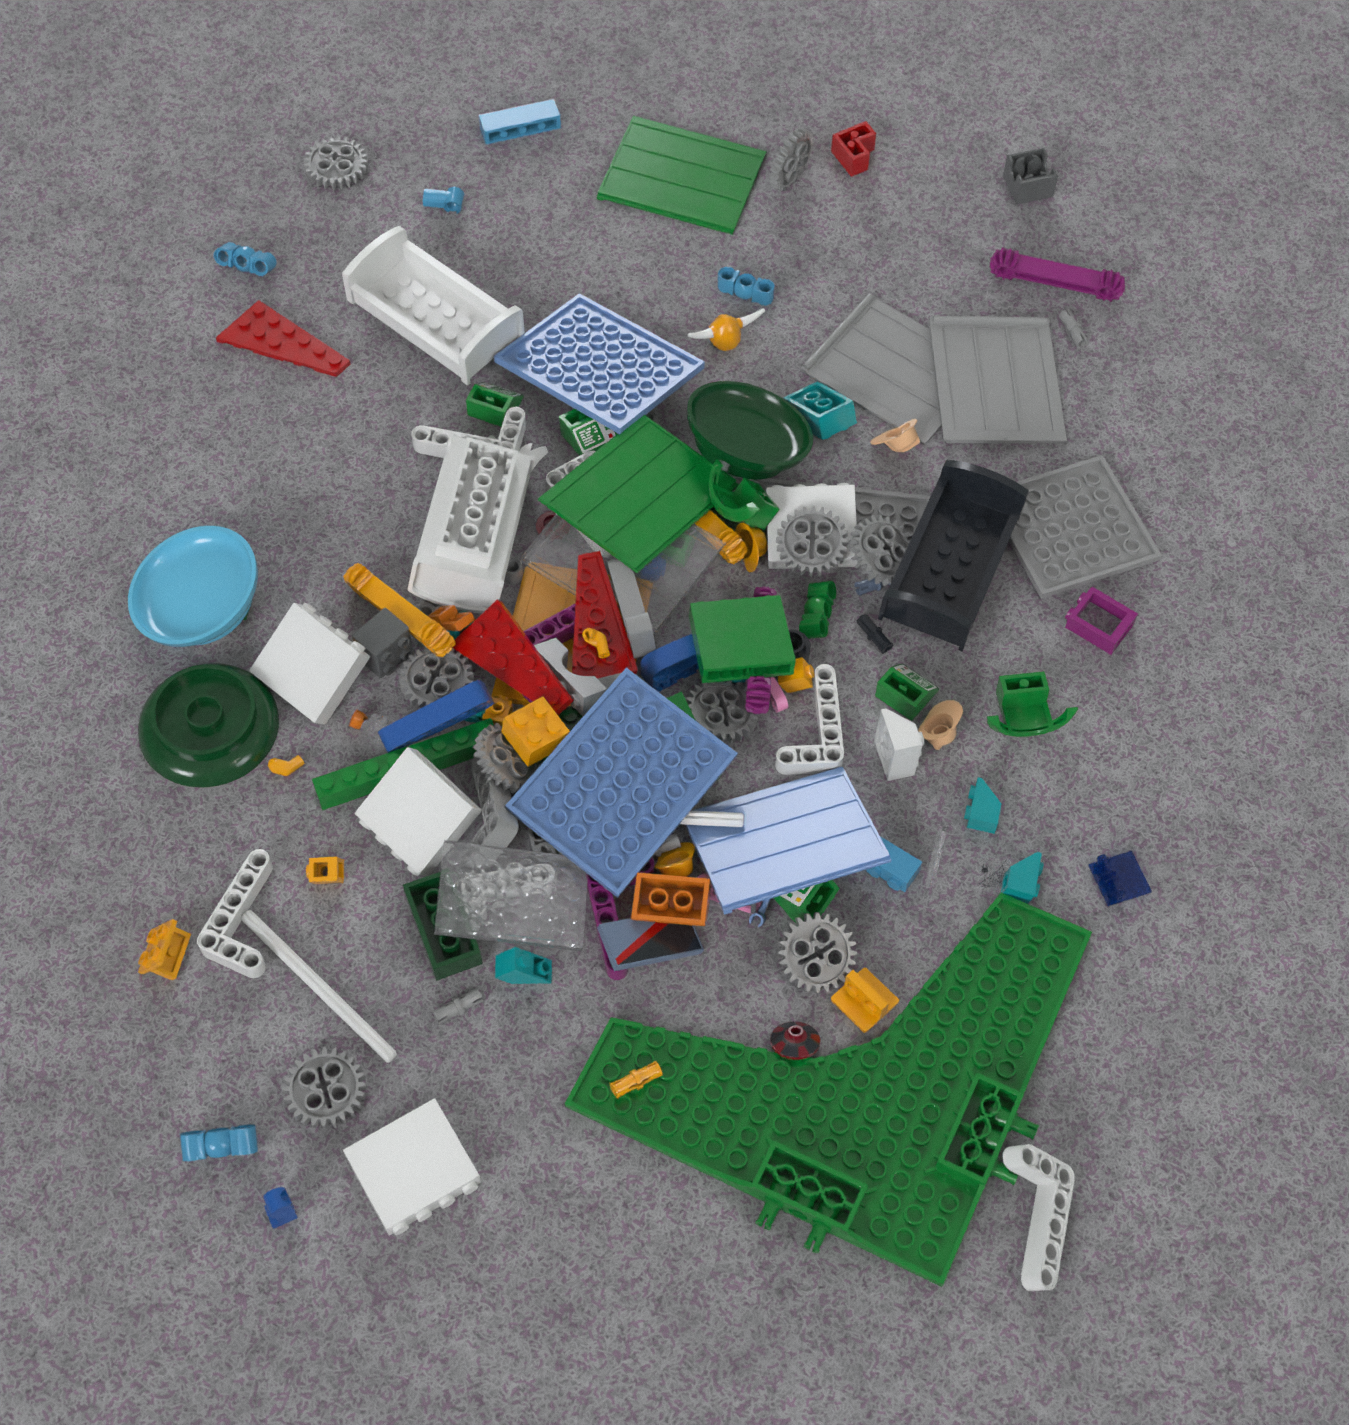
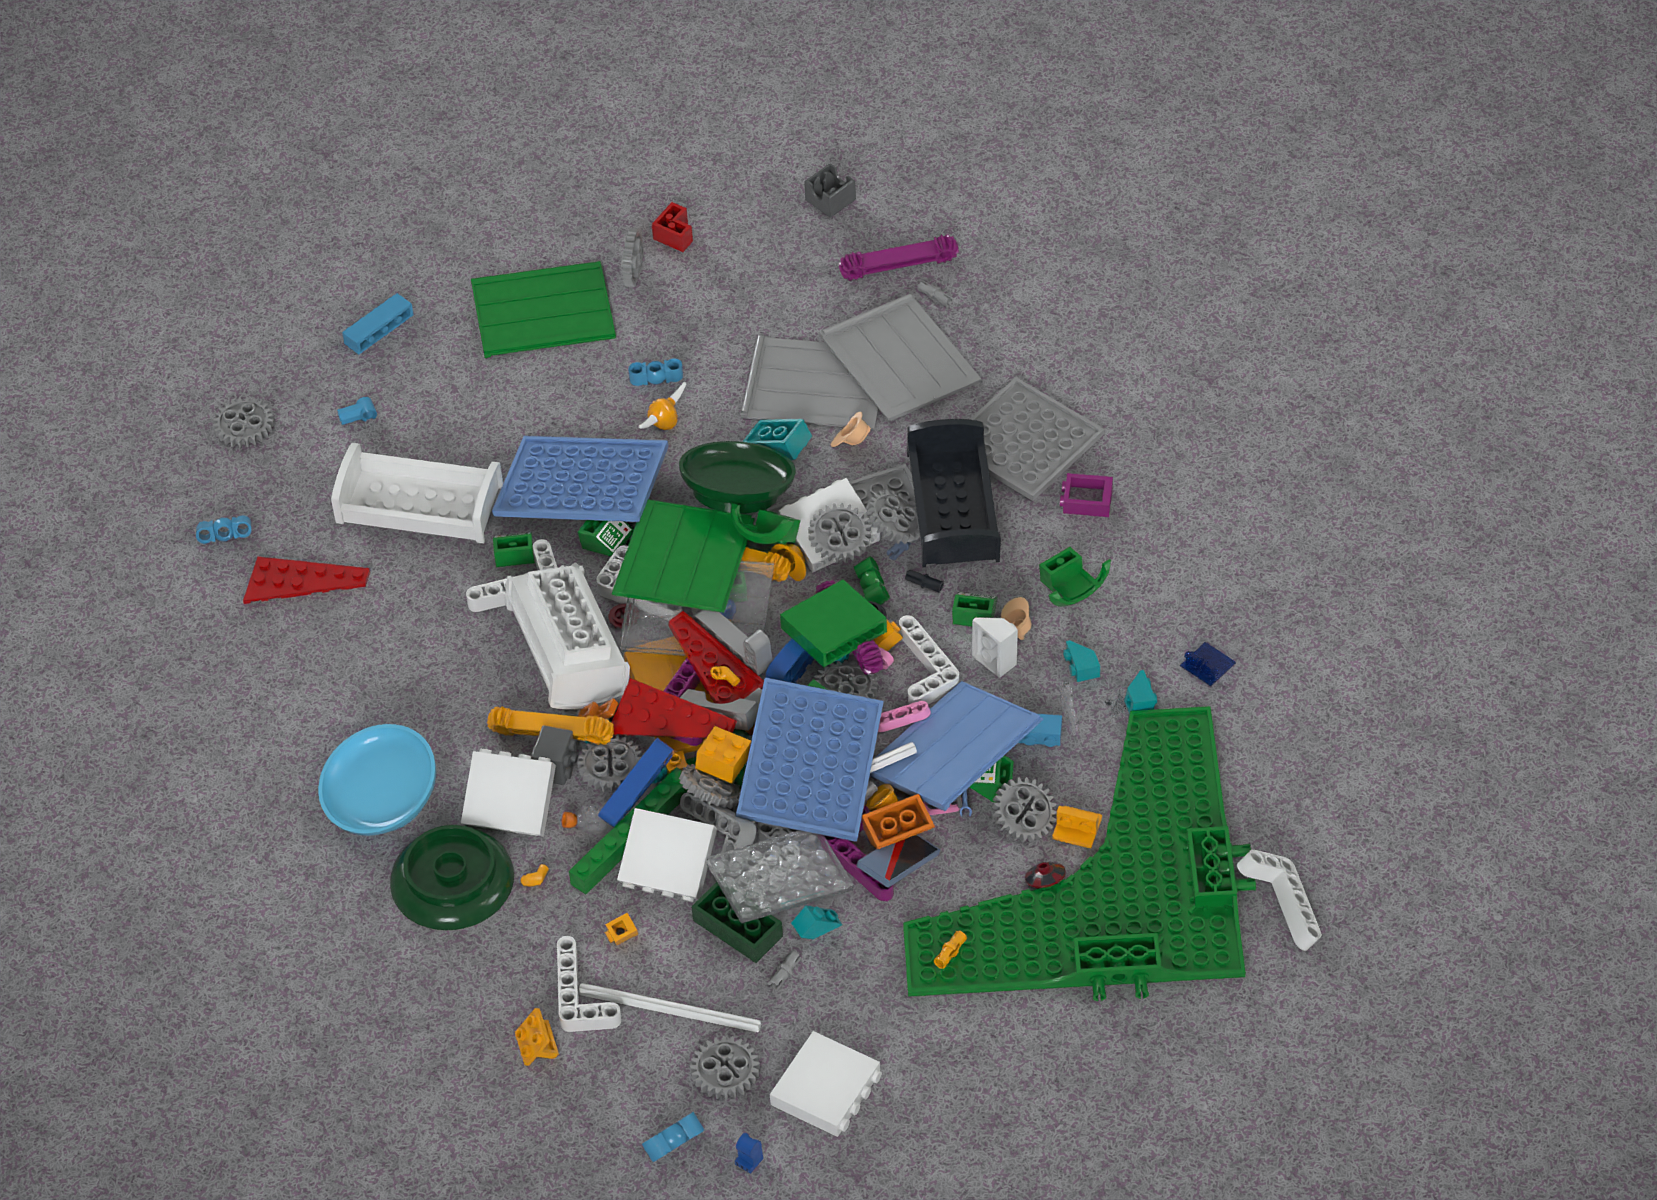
camera: 25 degrees left, 10 degrees down
none -> bright pink beam [878,701,931,732]

